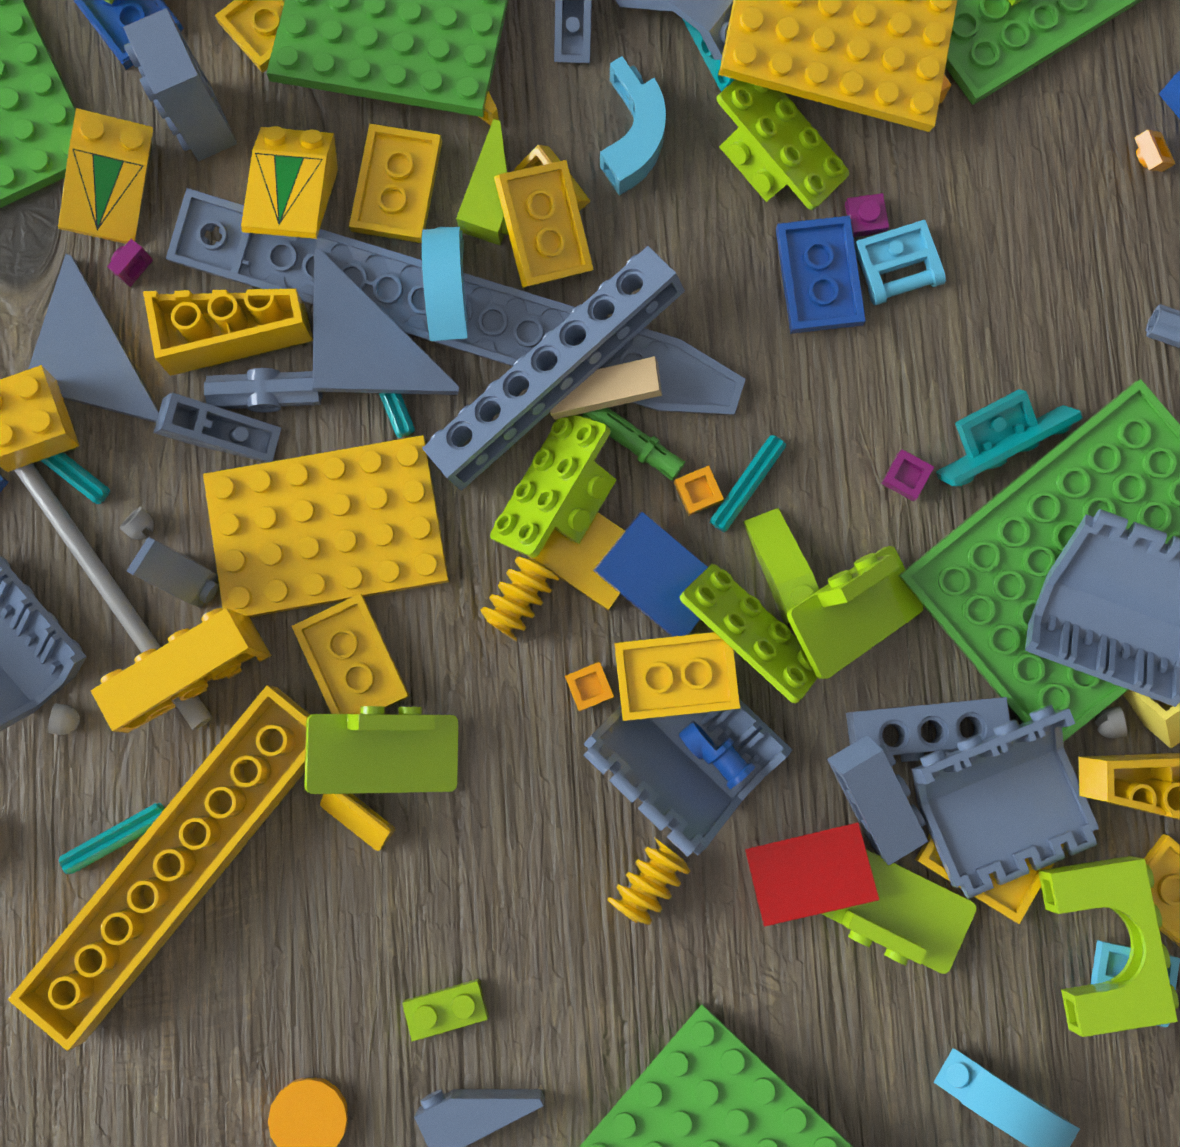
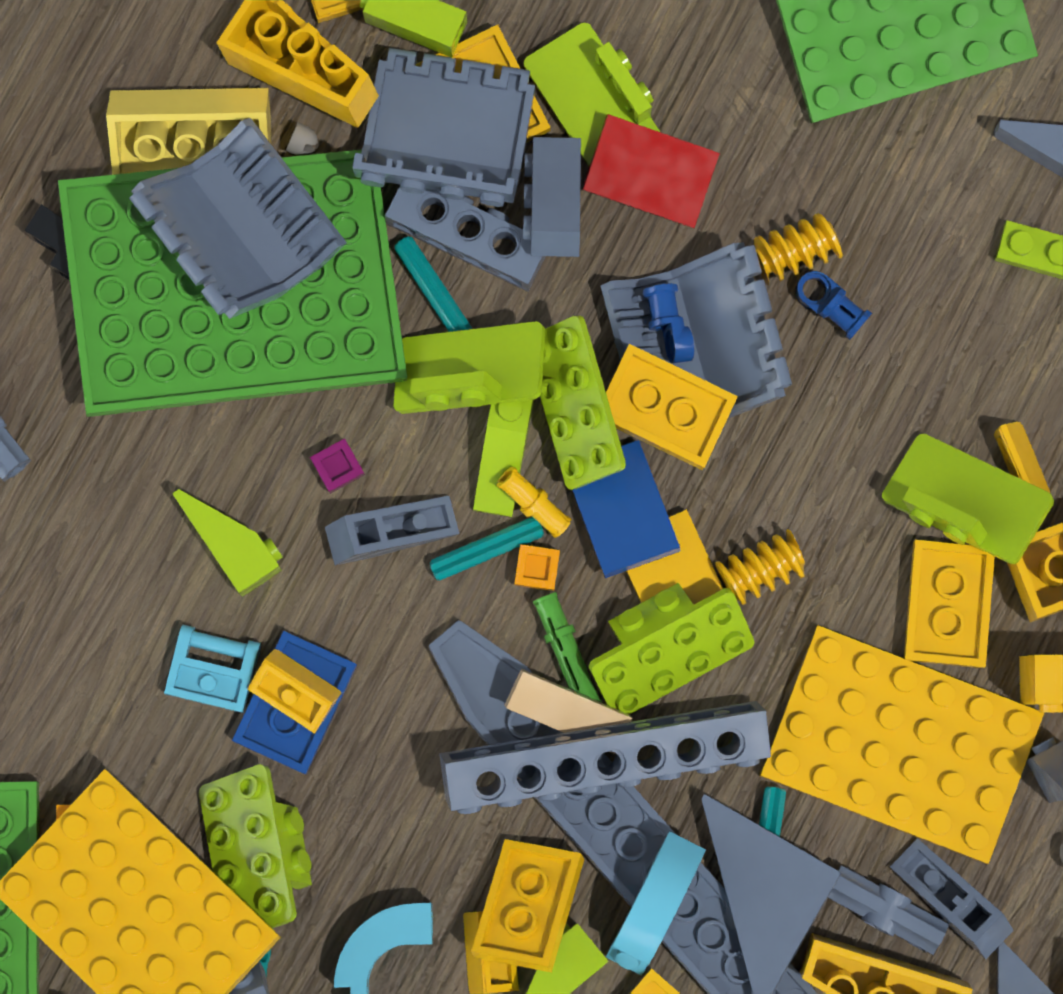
camera: 150 degrees left, 0 degrees up
light orange plate [565,662,614,712] -> none
magenta plate [845,193,889,238] -> none
teal bracket [936,389,1083,486] -> none
none -> lime slope [172,489,283,597]
none -> yellow slope [247,649,341,734]
none -> sand blue slope [325,496,460,565]
none -> teal axle [394,236,472,332]
none -> yellow pin [496,467,571,538]
none -> blue connector [795,271,872,340]

